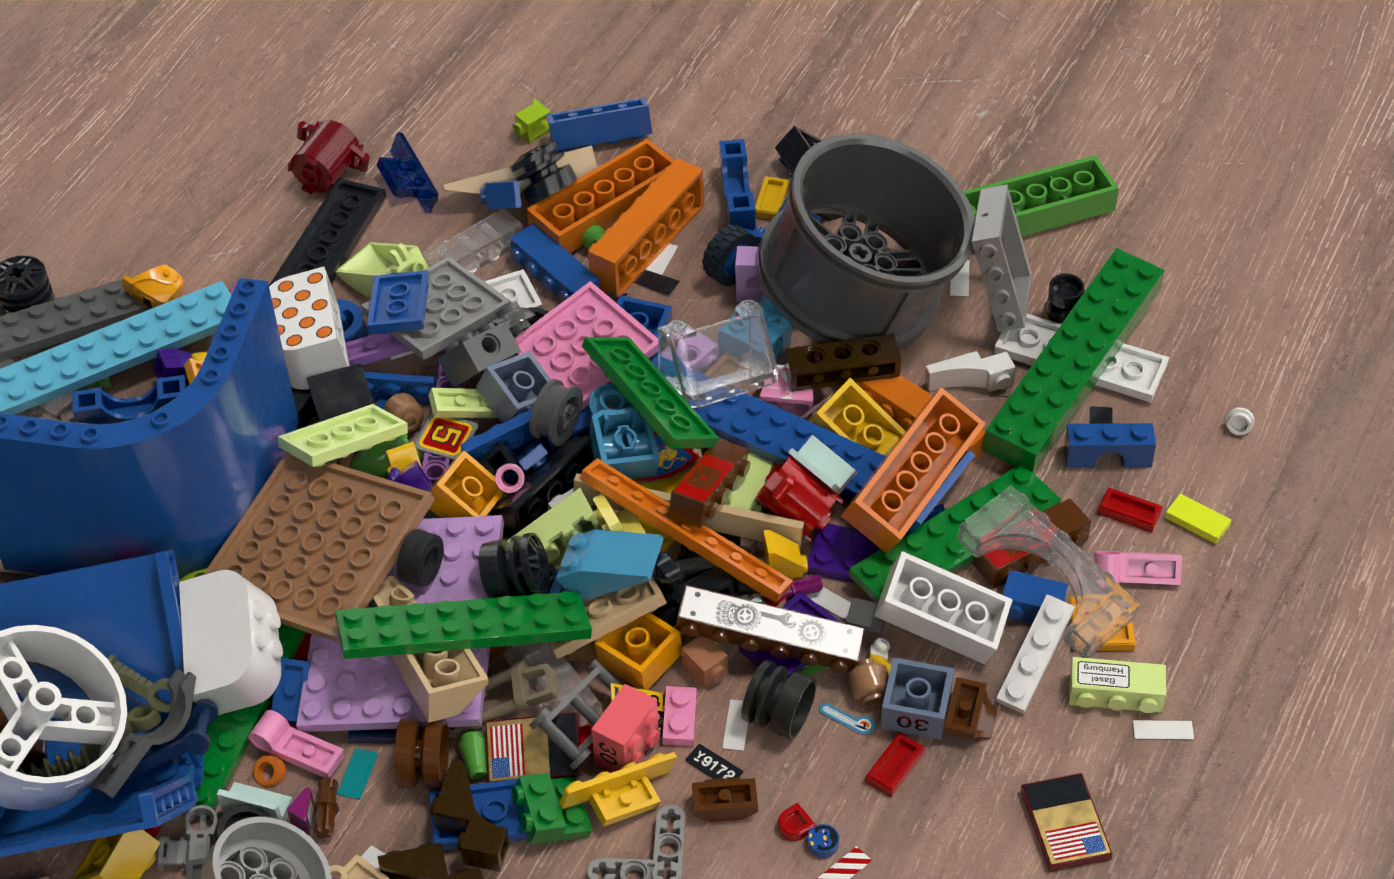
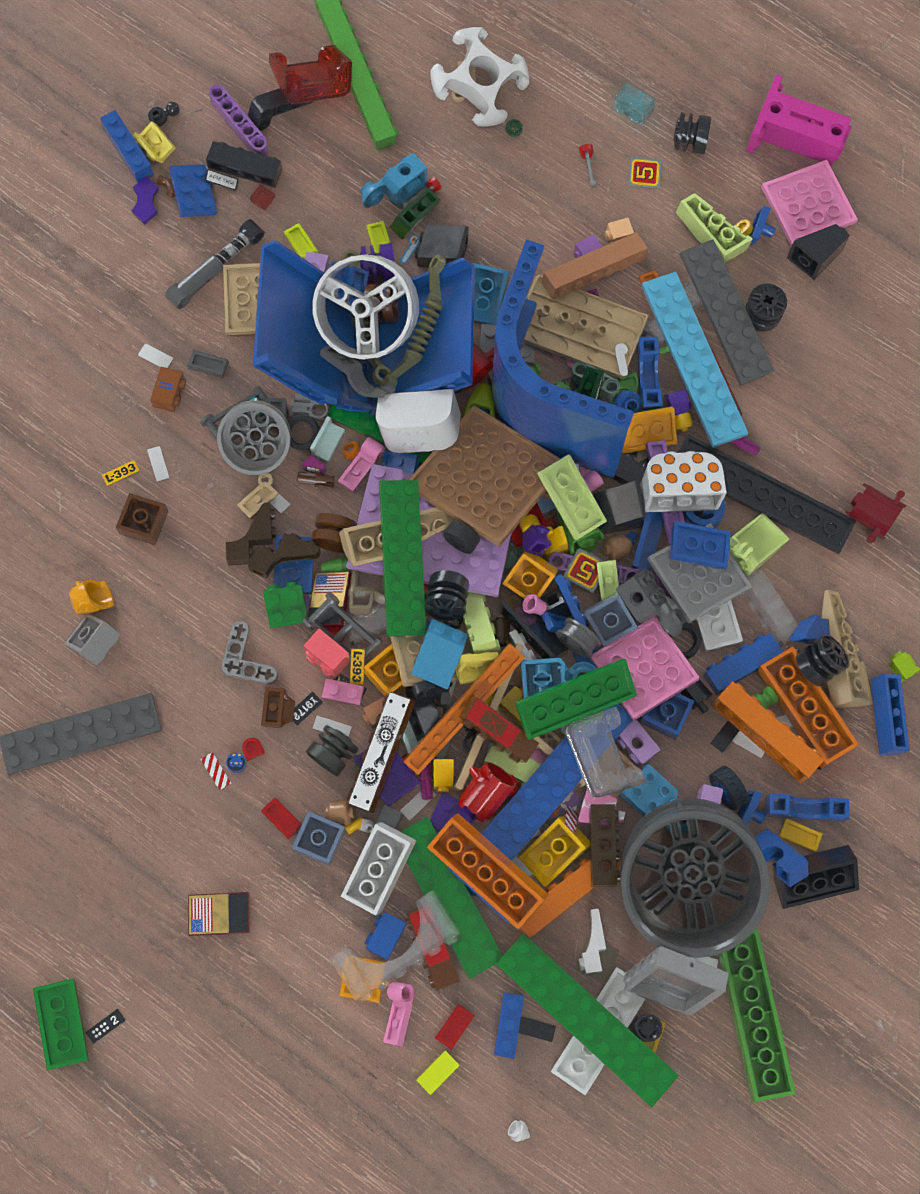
camera: 95 degrees right, 25 degrees up
light orange helmet [121,265,185,309] -> none
teal sticker [337,748,378,799] -> none
clear blue bracket [376,132,439,213] -> none
yellow bracket [559,752,677,827] -> none
light aqua panel [788,435,858,494] -> none
dark azure sticker [820,703,875,734] -> none
reddish brown slope [943,677,997,739] -> none
white plate [996,595,1075,714] -> none
yellowish green brick [1069,657,1166,713] -> none
white sticker [1133,720,1194,739] -> none

